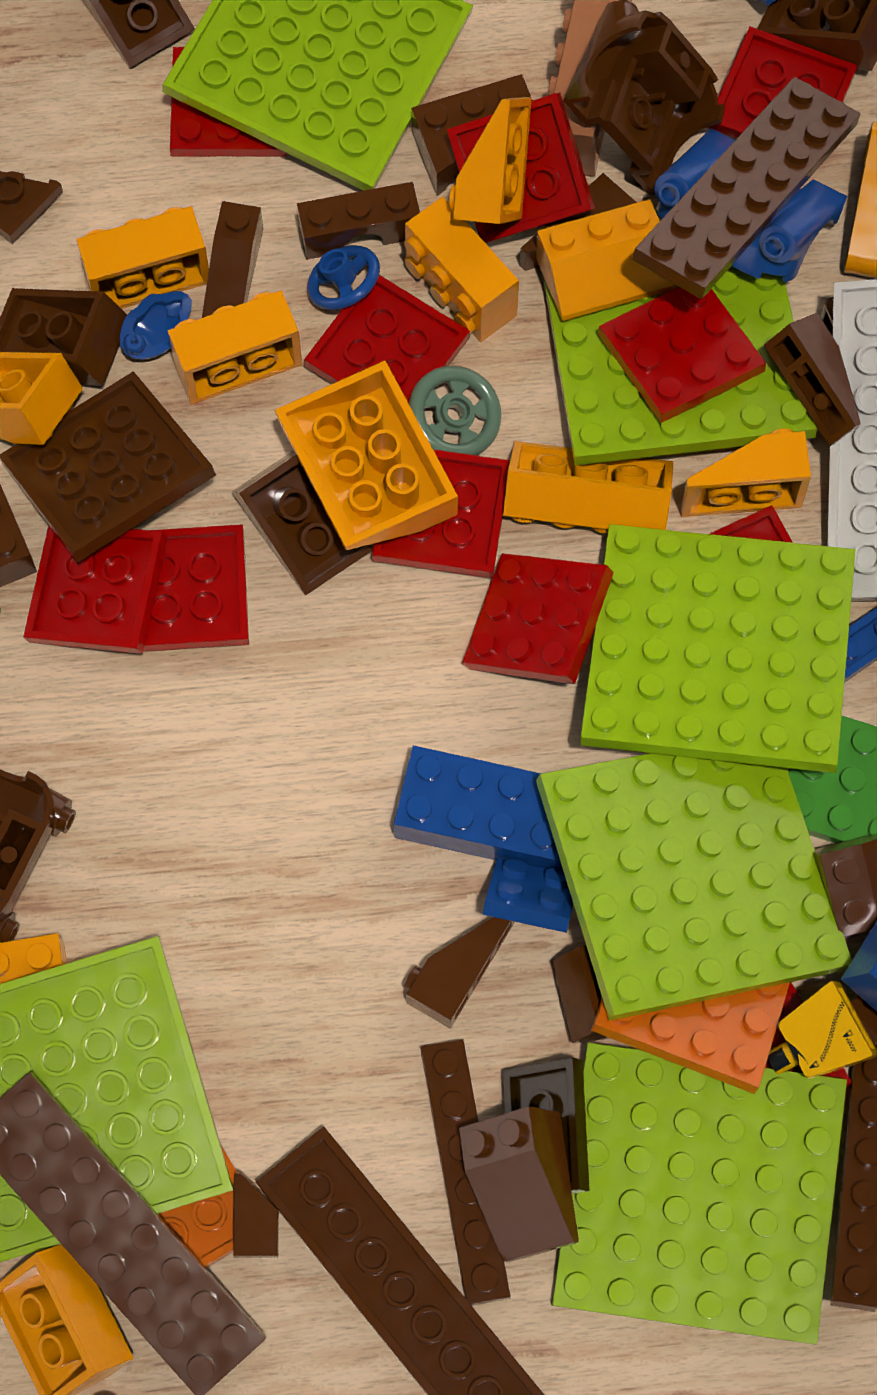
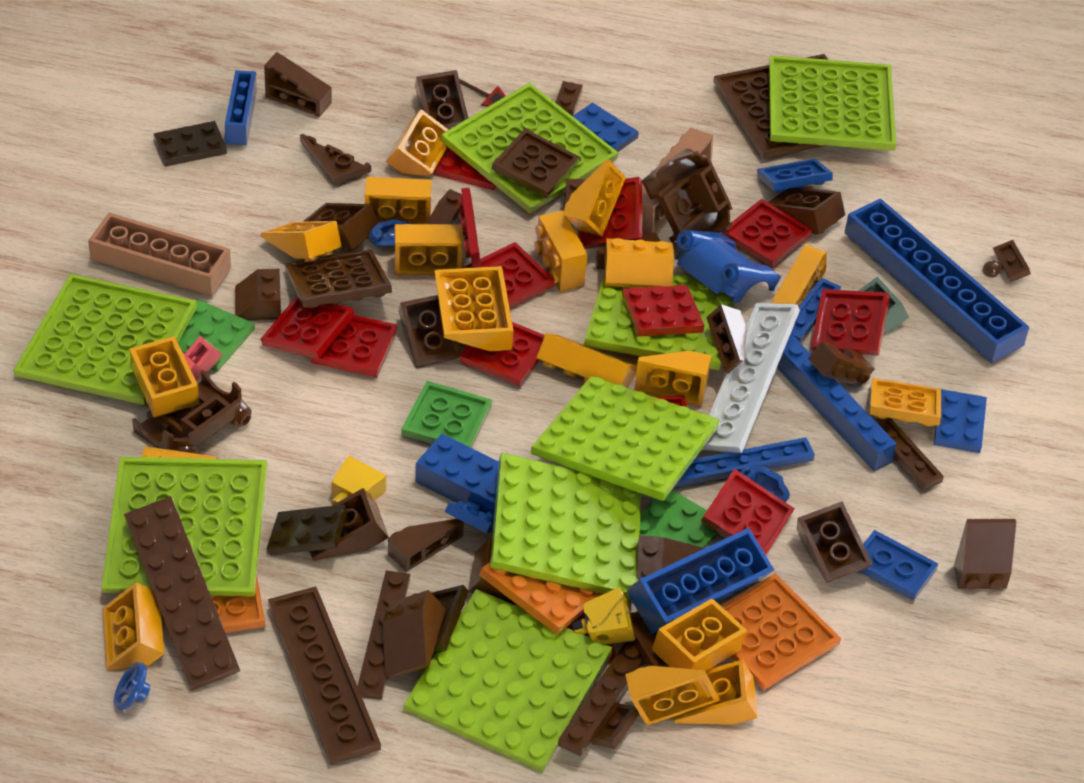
camera: 15 degrees right, 25 degrees down
reddish brown tile [233,1174,279,1258] -> none
reddish brown arch [297,182,420,260] -> none
blue piece [307,245,380,310] -> none
sand green plate [409,366,502,455] -> none
red plate [462,553,614,684] -> none
reddish brown plate [632,77,861,300] -> none
none -> dark brown plate [266,504,348,555]
none -> reddish brown slope [310,488,389,561]
none -> yellow torso [331,455,387,506]
none -> light orange slope [386,109,448,176]
none -> bright green plate [401,381,492,448]
none -> red wing [458,187,481,268]
none -> reddish brown plate [491,128,579,199]

